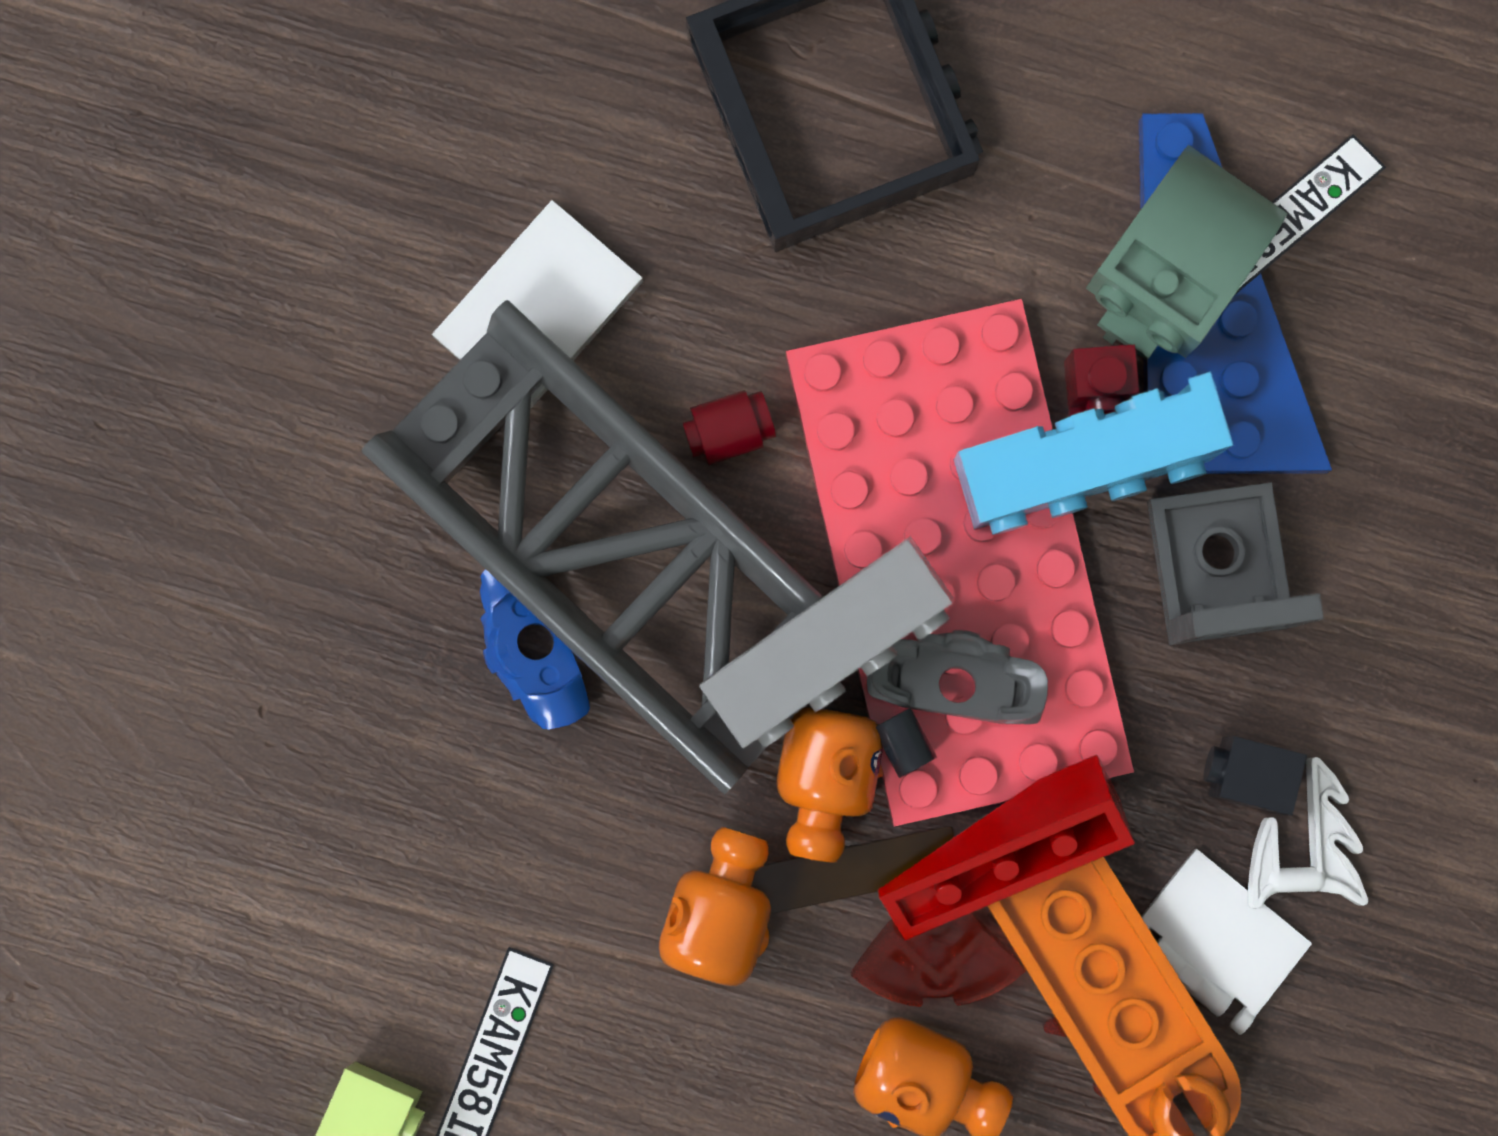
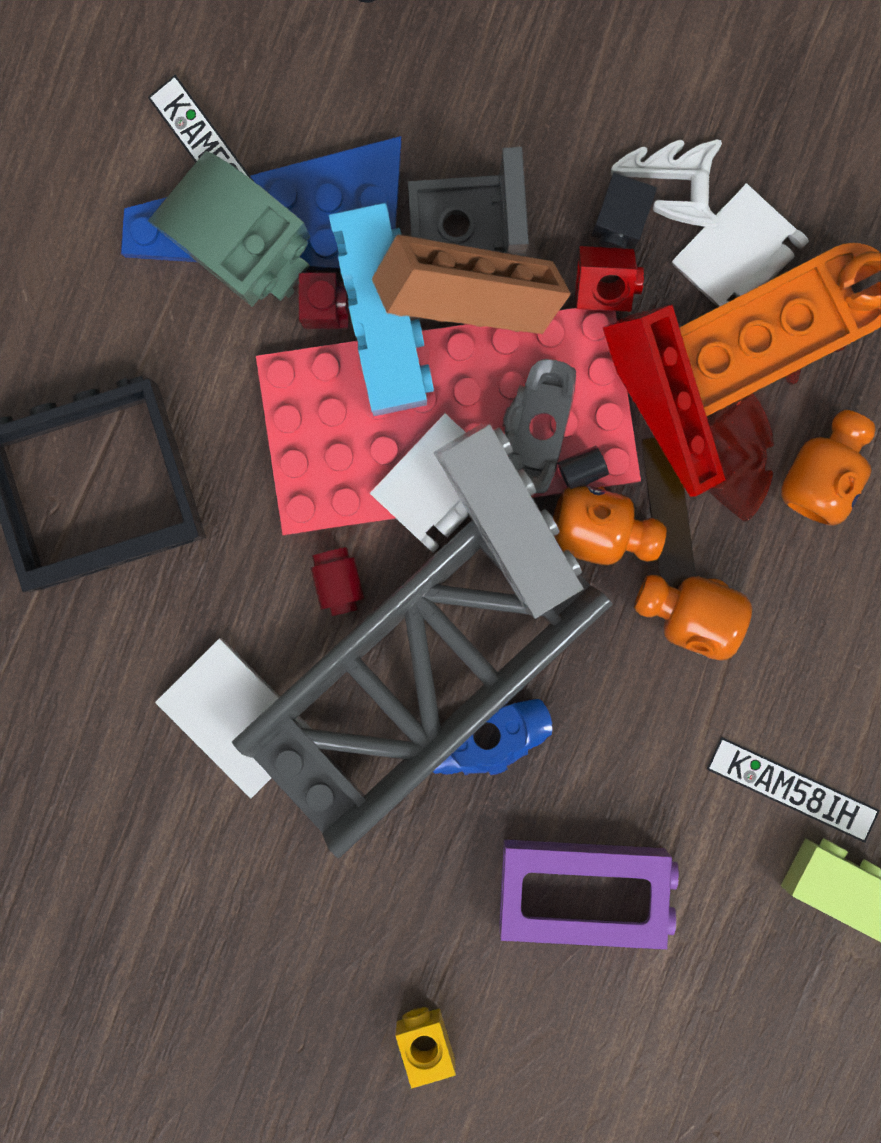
camera: 80 degrees left, 5 degrees up
none -> white piece [370,413,469,553]
none -> nougat brick [372,234,571,334]
none -> yellow brick [395,1007,456,1089]
none -> medium lavender piece [499,840,679,949]
none -> red brick [575,246,644,312]

